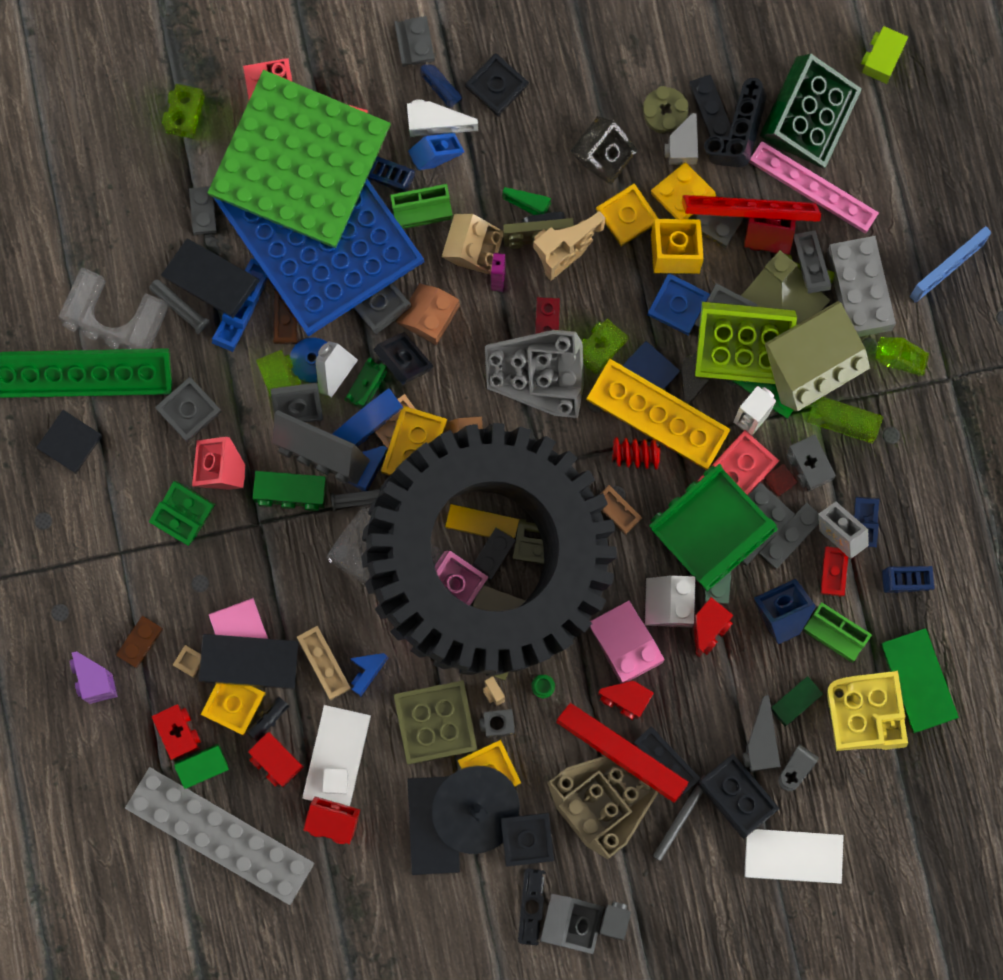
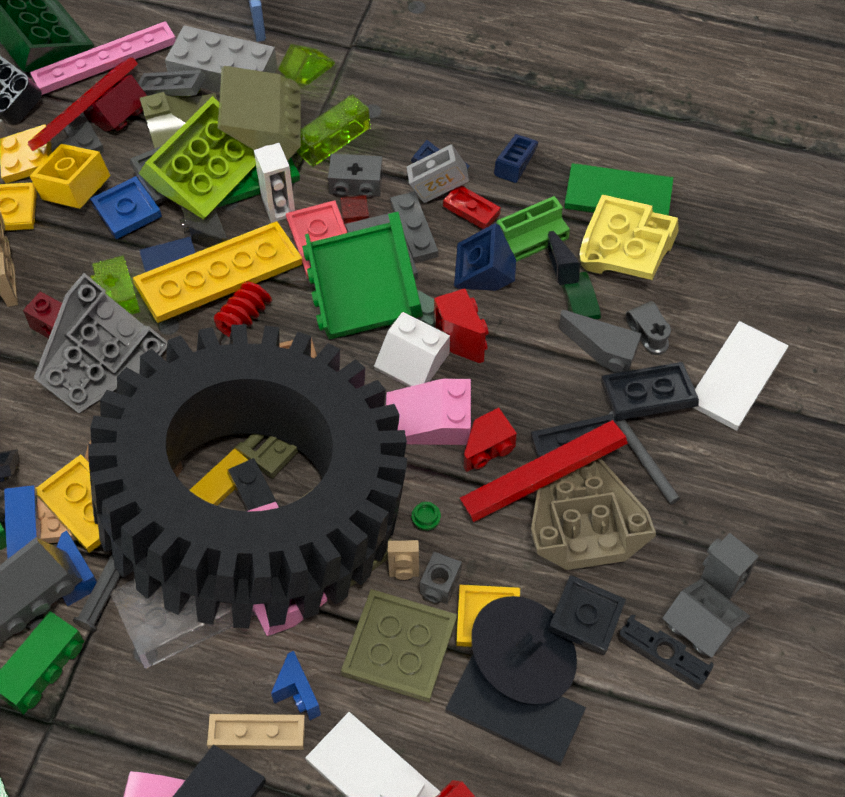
camera: 60 degrees left, 20 degrees down
none -> black slope [547,231,580,285]

